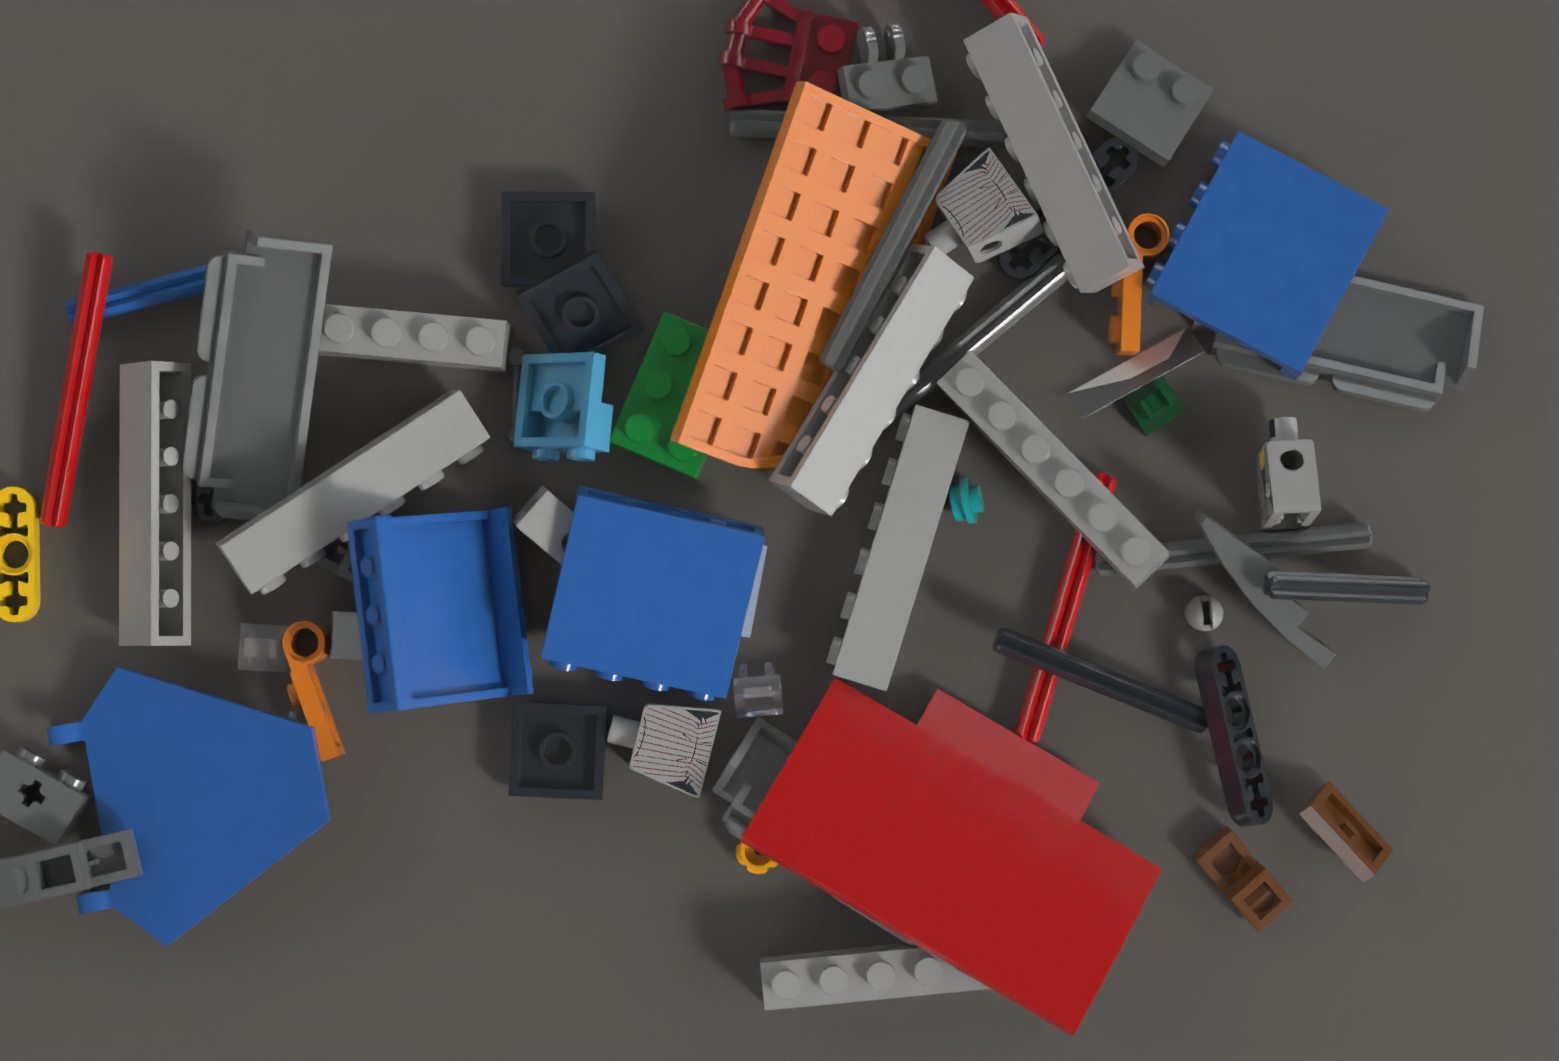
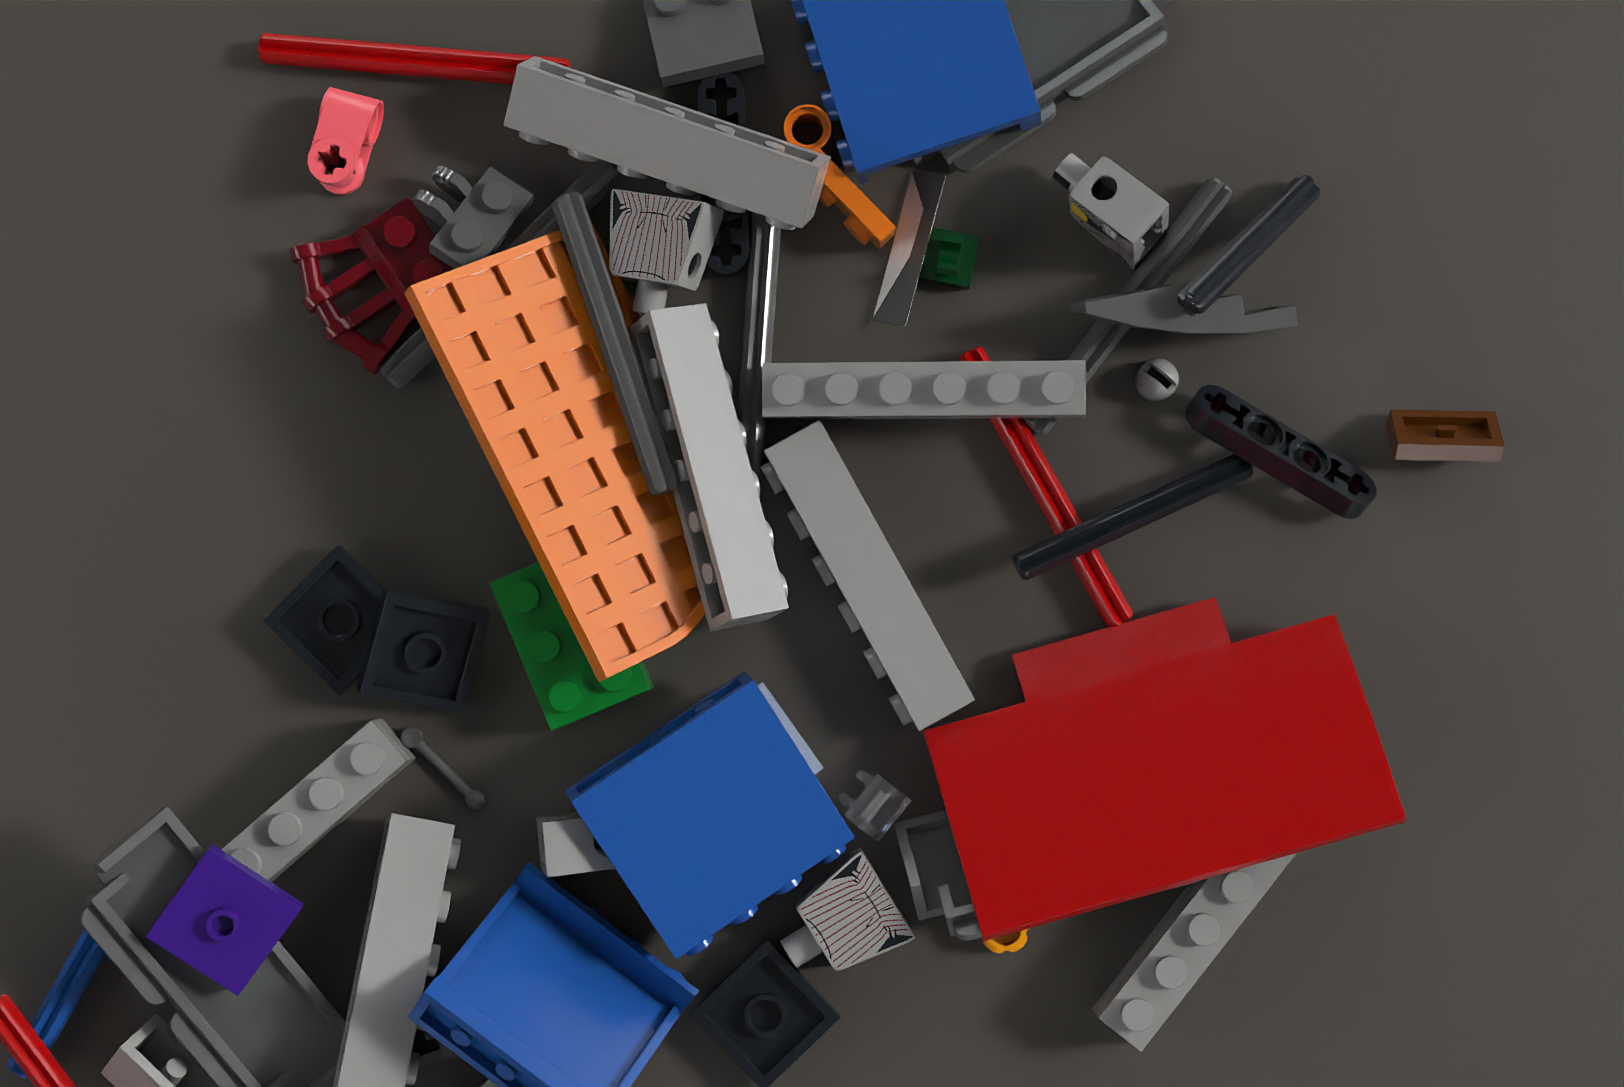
camera: 45 degrees left, 0 degrees up
dark azure plate [513,352,613,462] -> none
teal plate [949,477,984,524] -> none
reddish brown slope [1191,826,1294,933] -> none
none -> dark purple plate [145,843,303,996]

